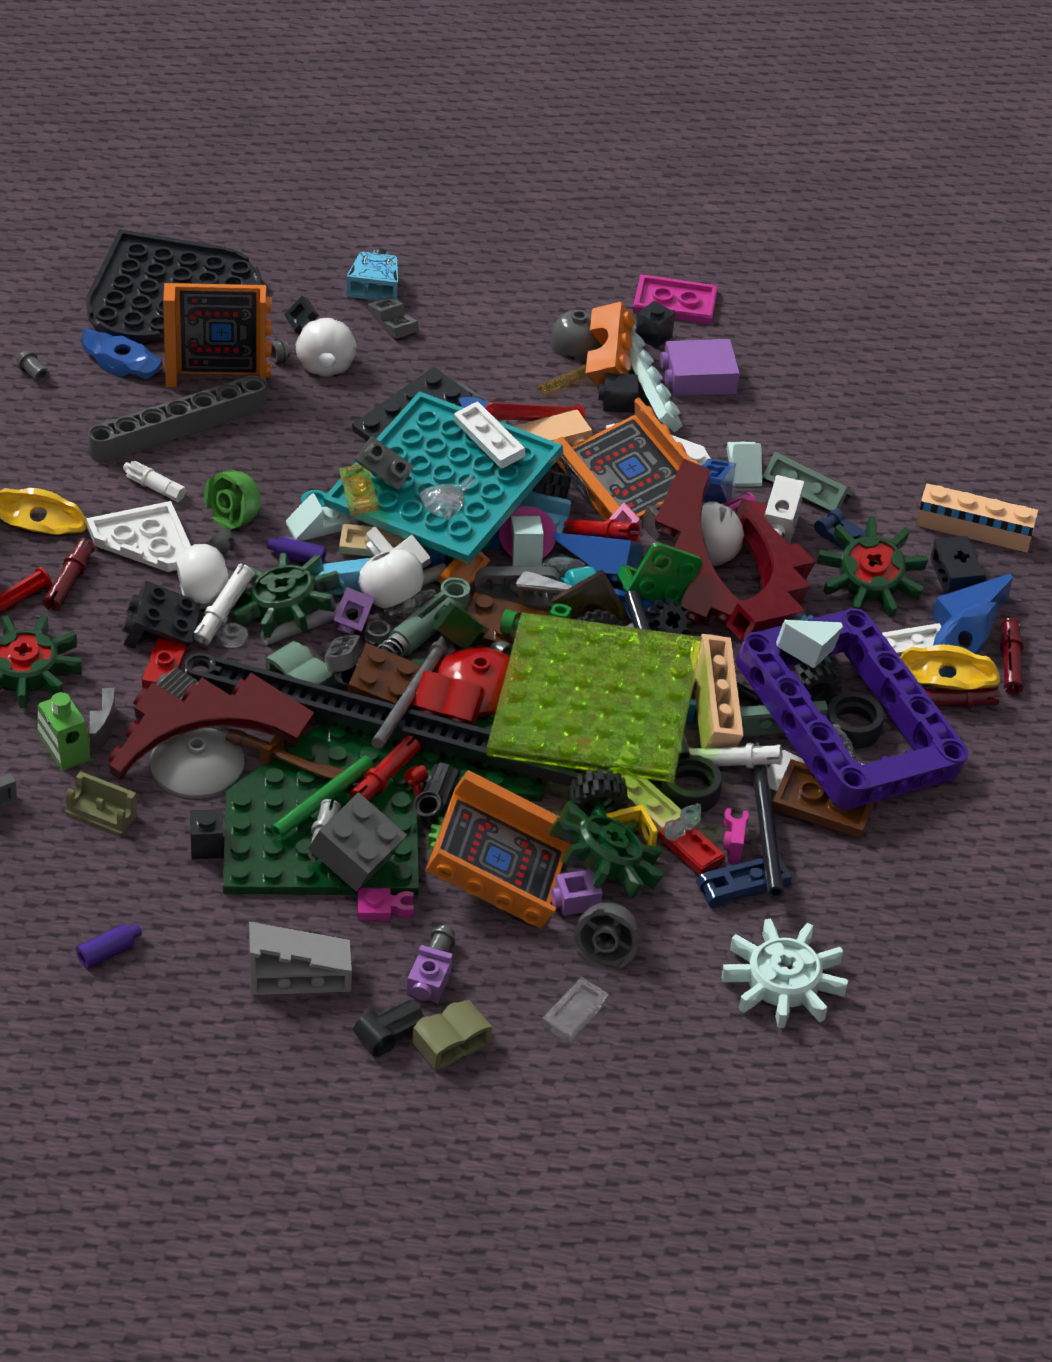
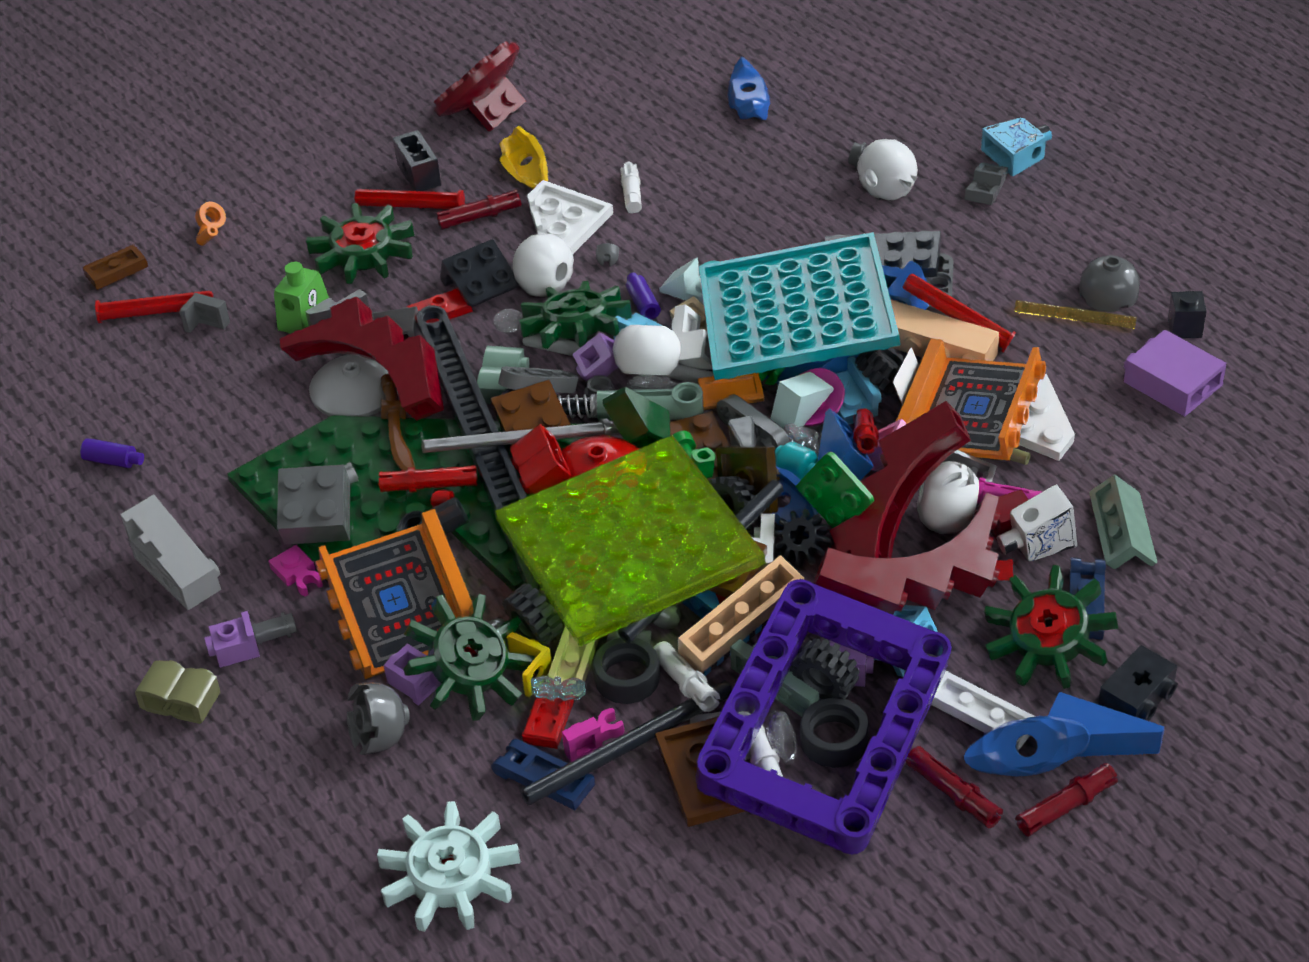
camera: 60 degrees right, 0 degrees up
dark grey pin [17,350,50,383] -> none
olive hinge [65,771,137,837] -> none
black plate [86,229,261,345] -> none
dark grey beam [88,376,266,462] -> none
panel [163,283,272,387] -> none
black brick [190,809,224,860] -> none
white pin [193,564,255,645] -> none
bright green cylinder [204,470,261,530] -> none
green piece [271,755,374,838] -> none
black plate [284,296,319,334] -> none
clear yellow plate [339,464,379,516] -> none
black piece [353,1000,424,1057] -> none
dark grey hips [354,436,414,491] -> none
clear piece [420,475,475,520] -> none
white plate [454,401,526,469] -> none
clear plate [542,977,609,1043] -> none
orange arch [586,302,635,388] -> none
black brick [598,373,638,413] -> none
light aqua plate [629,324,683,432] -> none
dark pink tile [633,274,718,324] -> none
blue slope [702,459,736,504] -> none
light aqua slope [726,442,762,487] -> none
light aqua slope [776,620,843,668] -> none
yellow piece [900,644,1000,690] -> none
light nougat brick [916,483,1038,553] -> none

